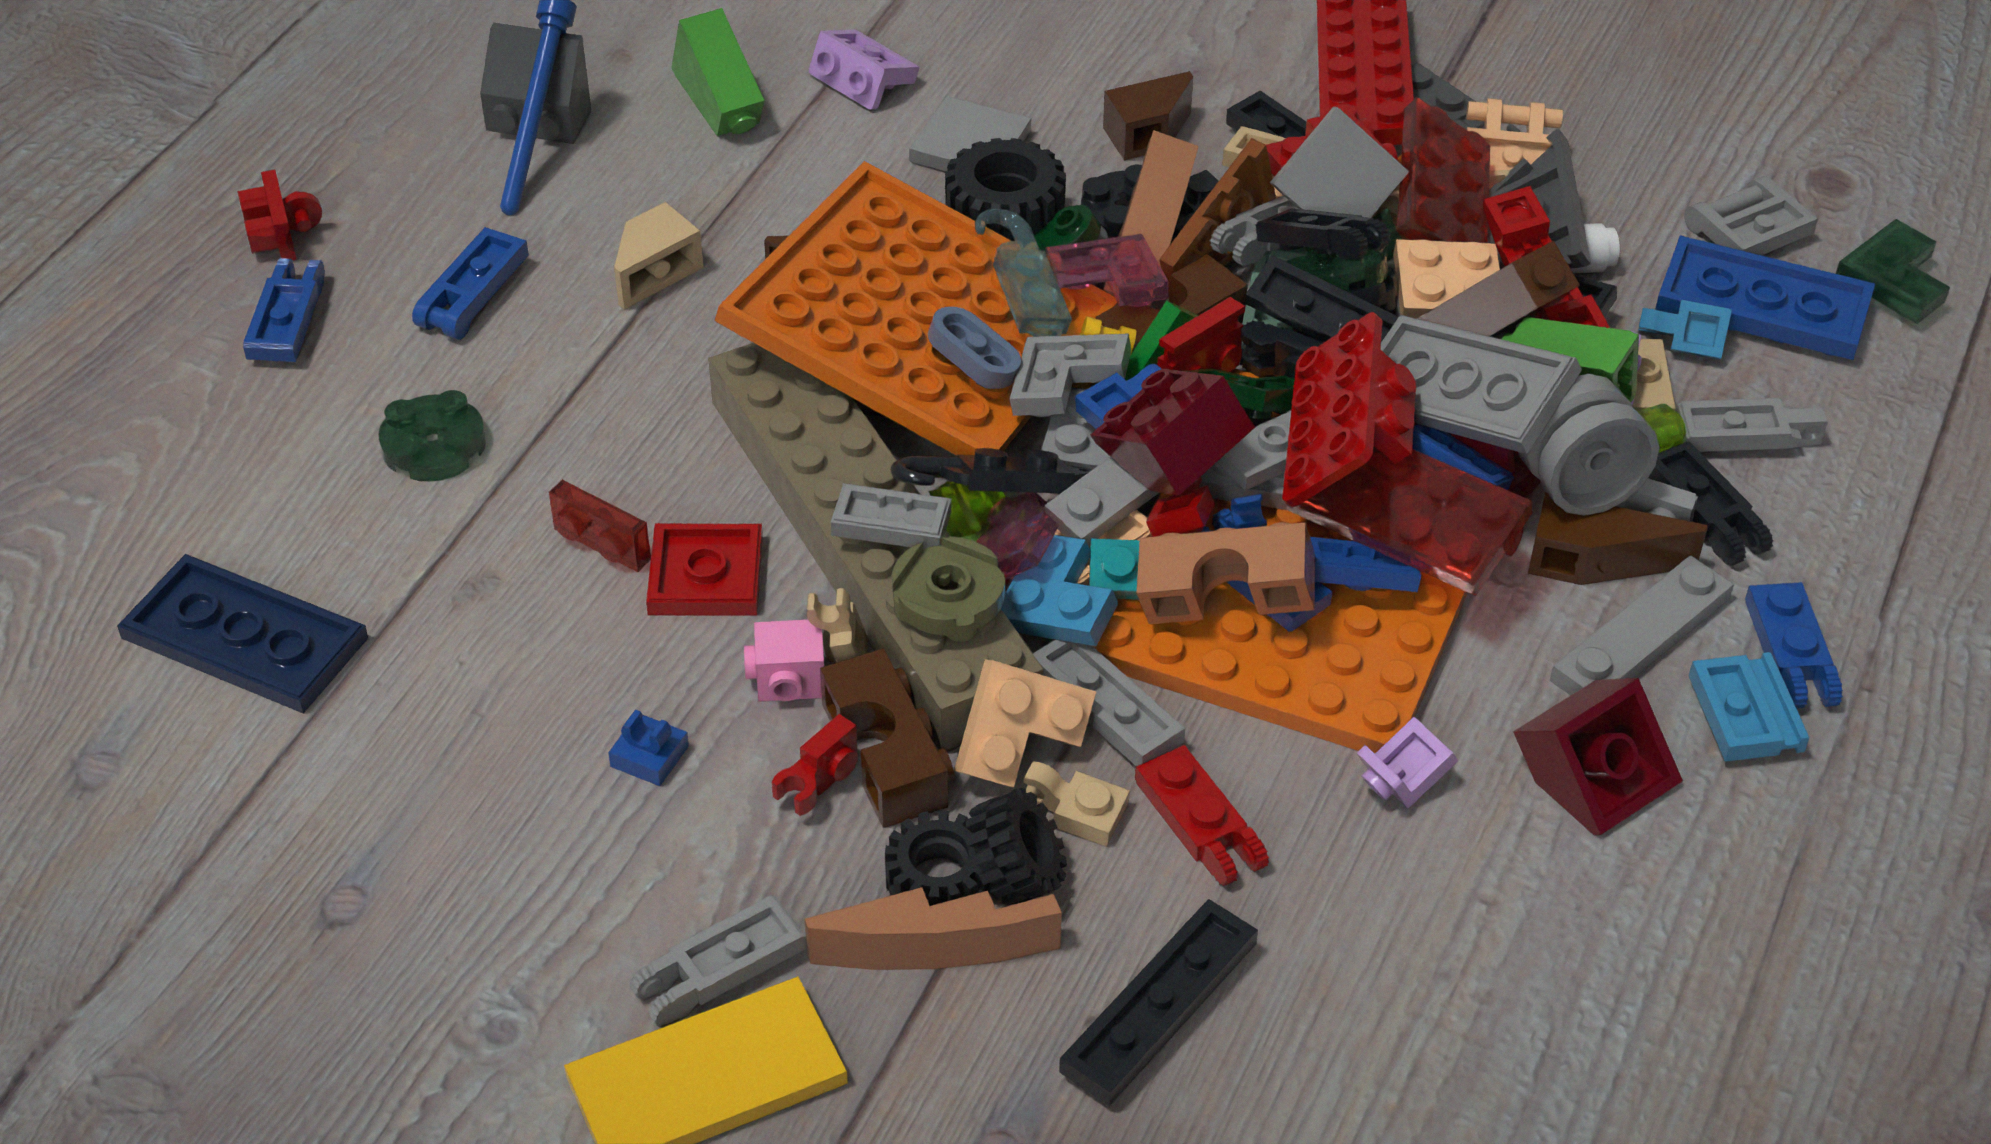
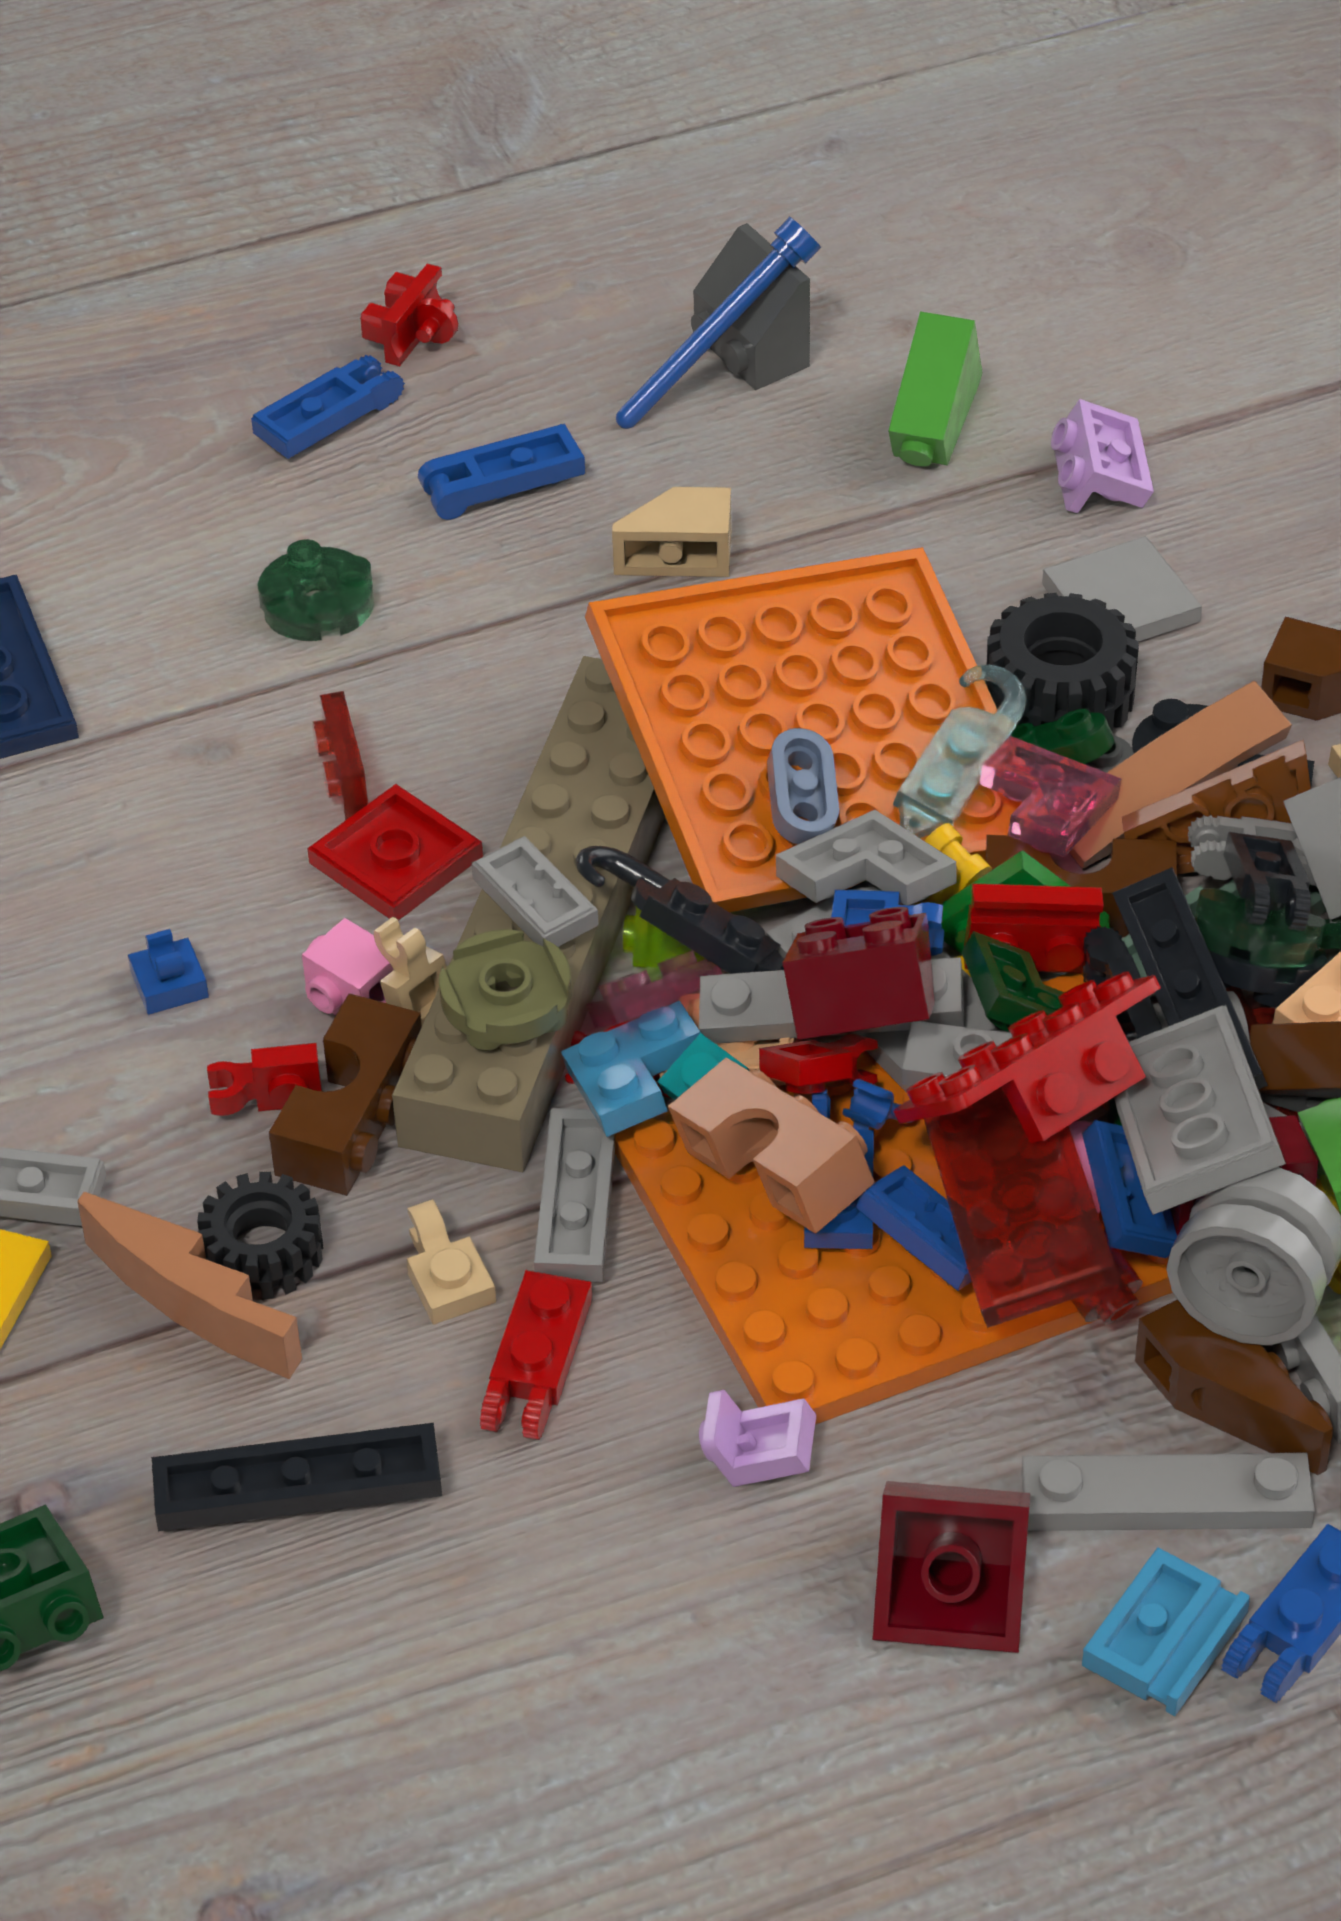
camera: 45 degrees right, 0 degrees up
light nougat plate [954,659,1096,788] -> none
black tyre [966,788,1067,906] -> none

